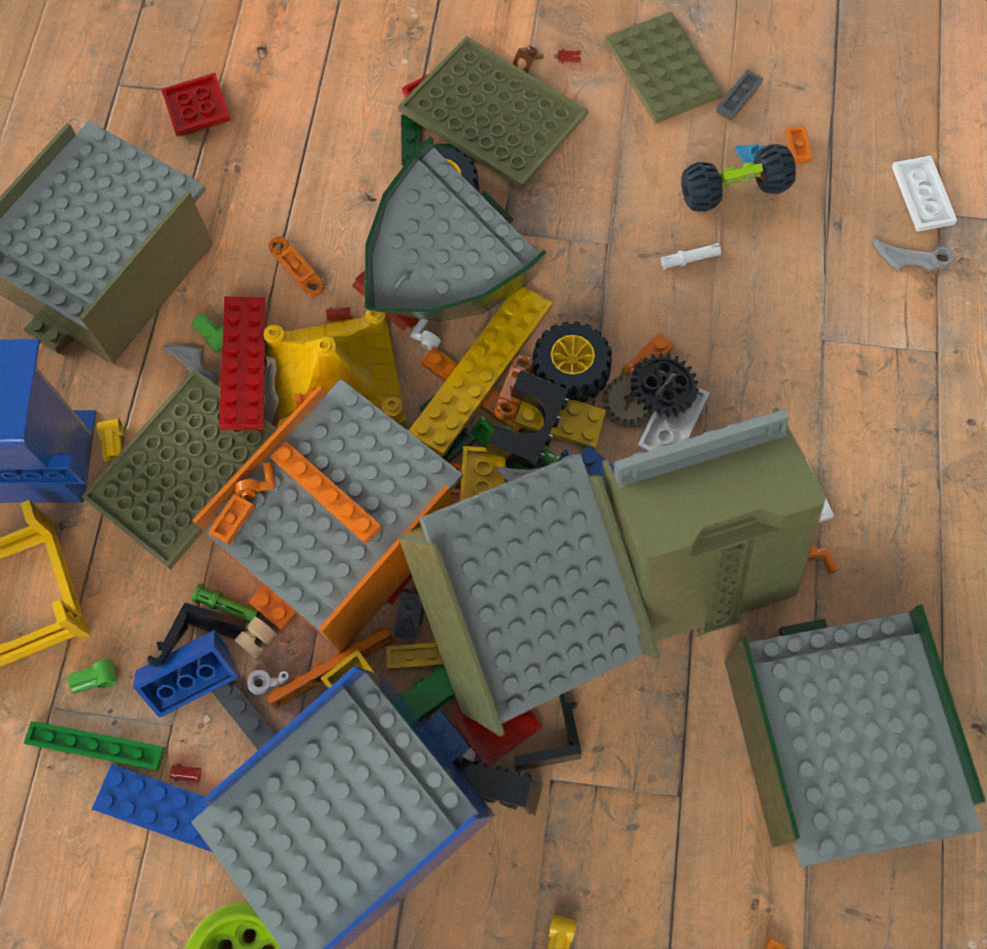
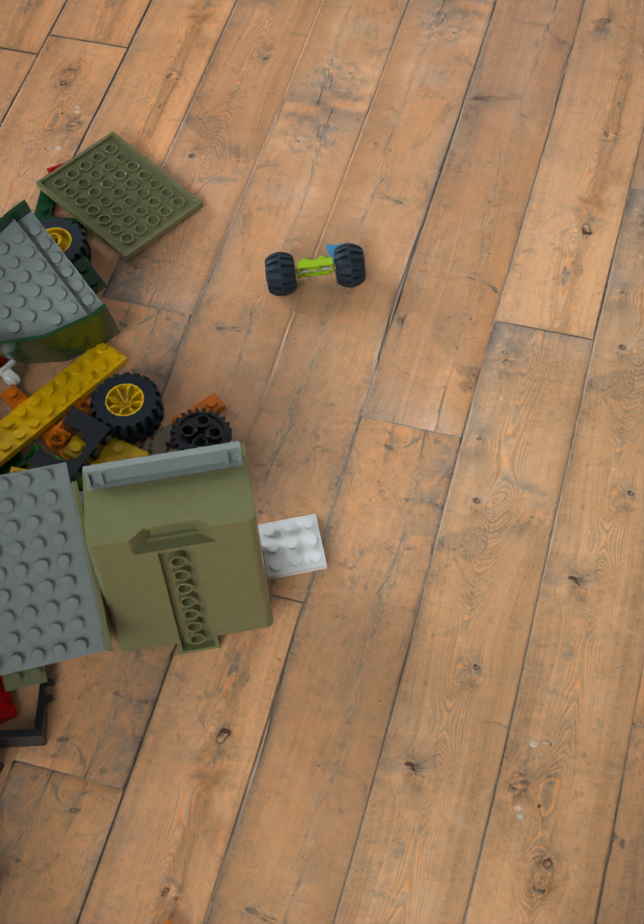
camera: 10 degrees right, 10 degrees down
reddish brown bracket [512,46,544,73] -> none
clear red pin [557,48,581,64] -> none
olive plate [605,12,723,124] -> none
white pin [661,243,721,269] -> none
dark grey plate [716,69,763,121] -> none
light grey piece [725,604,986,867] -> none
orange plate [785,126,813,164] -> none
orange plate [807,546,838,574] -> none
light grey piece [873,239,954,271] -> none
white plate [892,156,957,232] -> none

